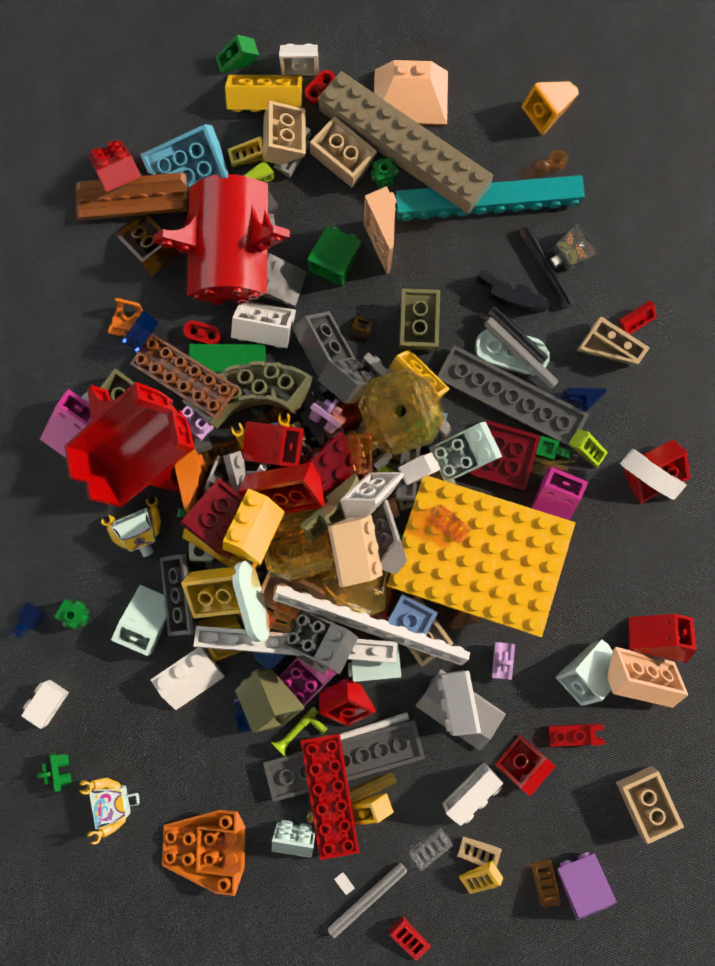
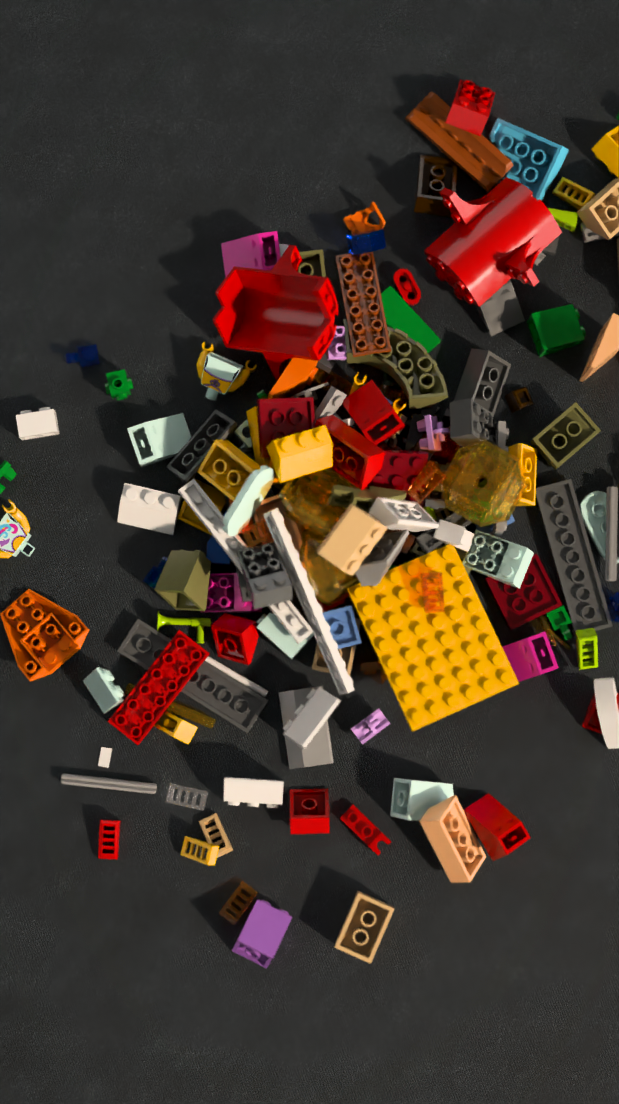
camera: 50 degrees right, 0 degrees up
white slope [231,301,296,348] -> none

